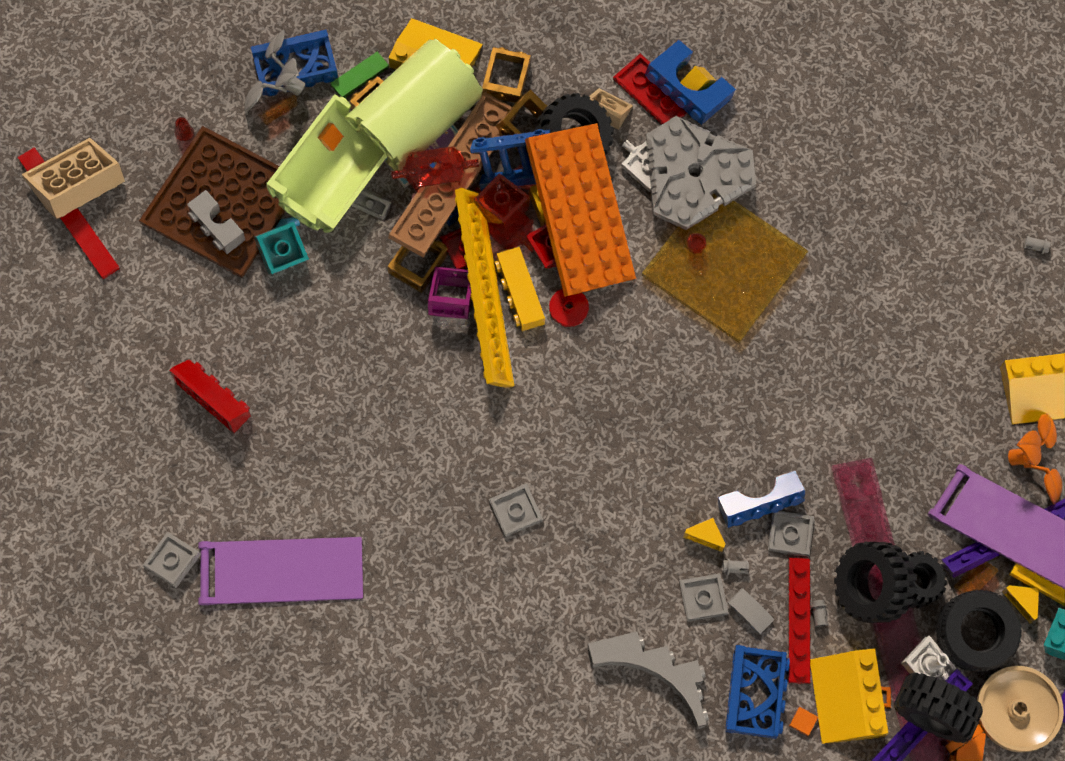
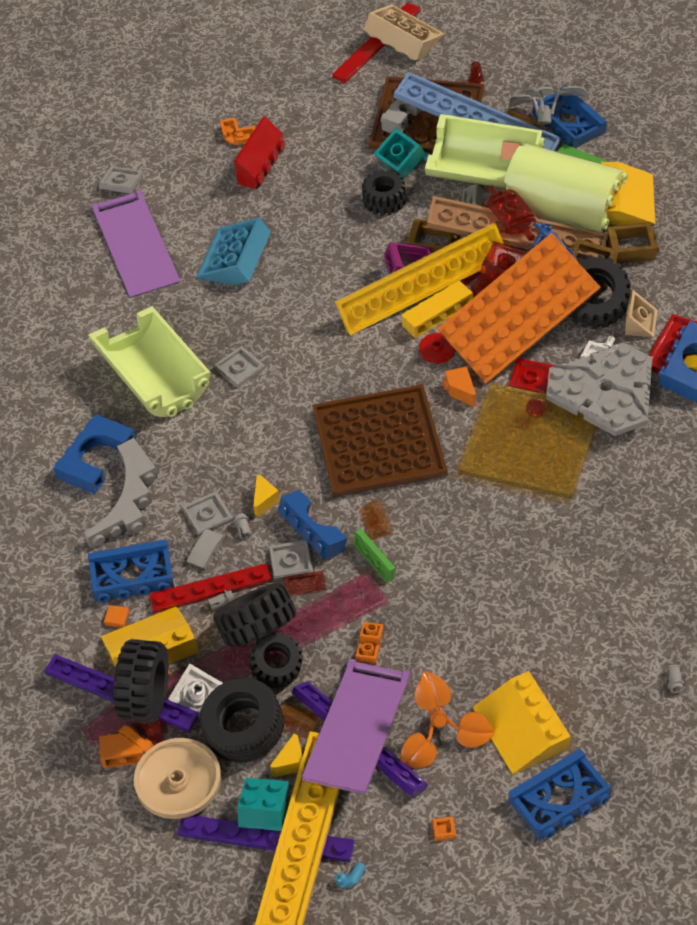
camera: 80 degrees right, 20 degrees down
none -> blue arch [54,414,136,494]
none -> yellowish green cylinder [88,306,210,417]
none -> dark azure slope [196,217,271,285]
none -> orange plate [220,118,256,145]
none -> clear red tile [284,570,326,595]
none -> reddish brown plate [312,384,448,497]
none -> bright green tile [353,529,396,583]
none -> orange slope [355,622,384,665]
none -> clear orange slope [360,499,393,539]
none -> black tyre [362,170,406,216]
none -> medium blue plate [393,72,561,151]
none -> orange slope [442,367,476,406]
none -> red tile [508,358,554,396]

